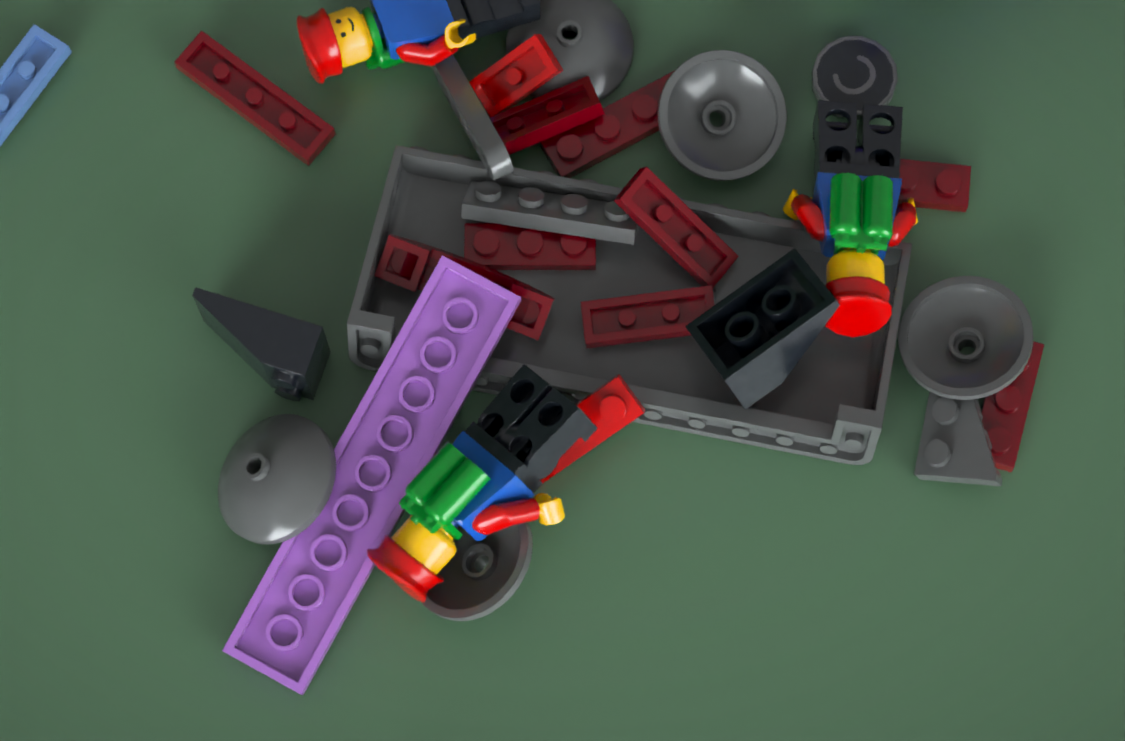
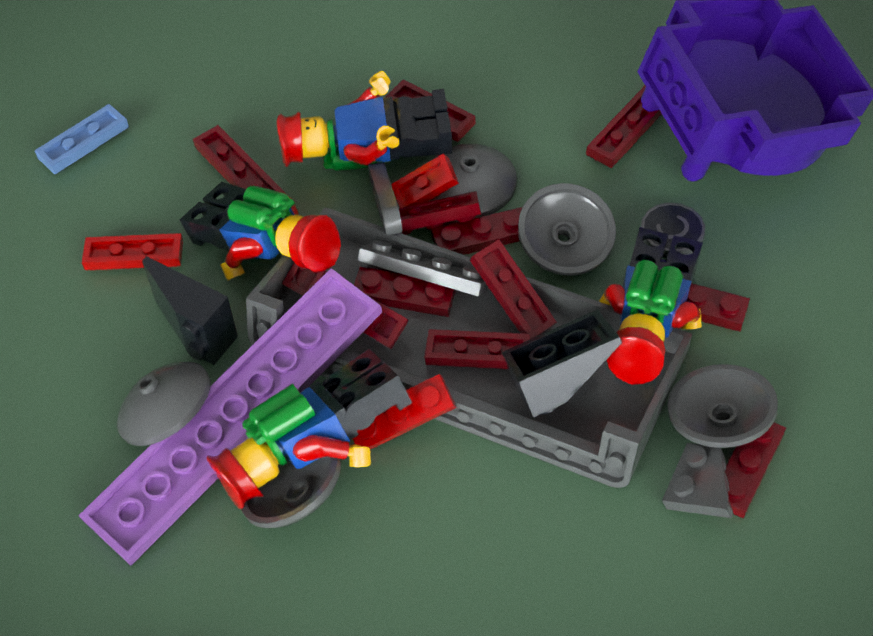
camera: 15 degrees right, 20 degrees down
none -> red plate [82,233,183,270]
none -> piece [179,181,341,281]

